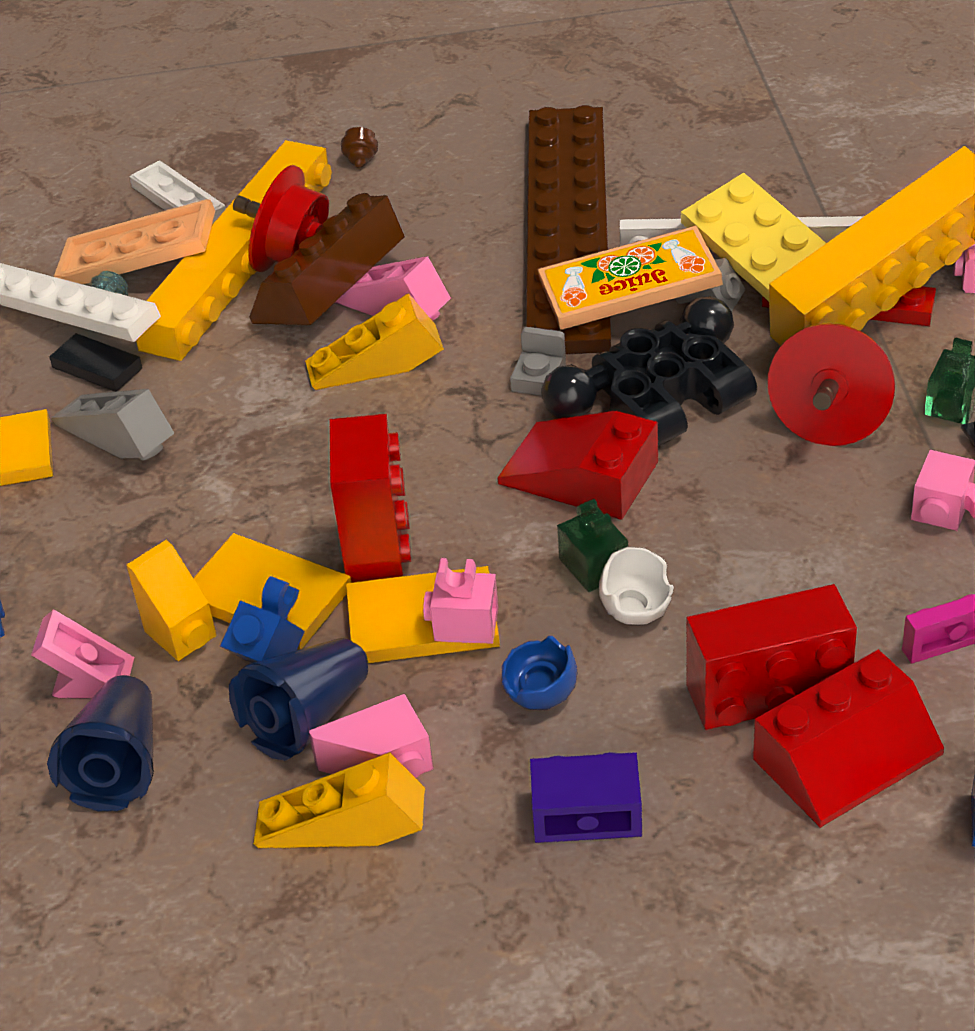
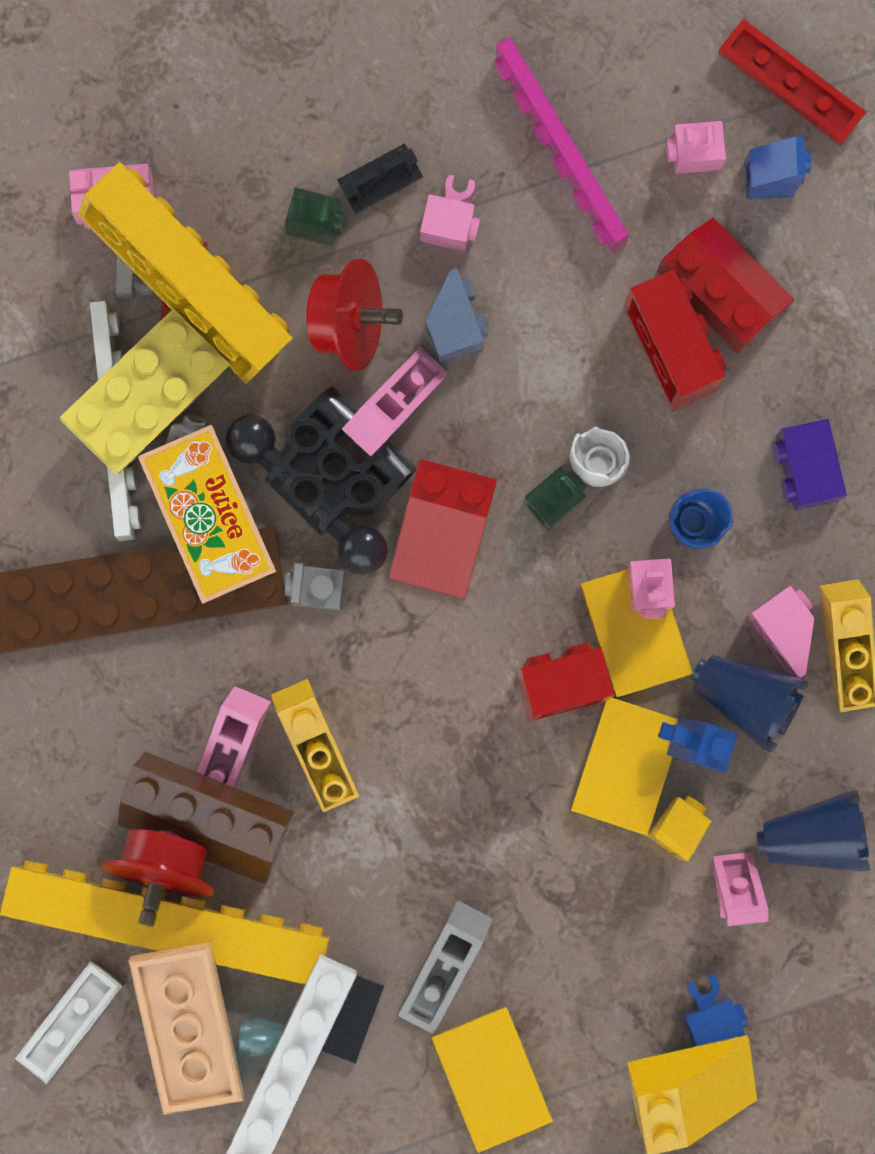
camera: 105 degrees left, 40 degrees up
none -> bright pink slope [342,346,449,456]
none -> sand blue slope [426,268,488,364]

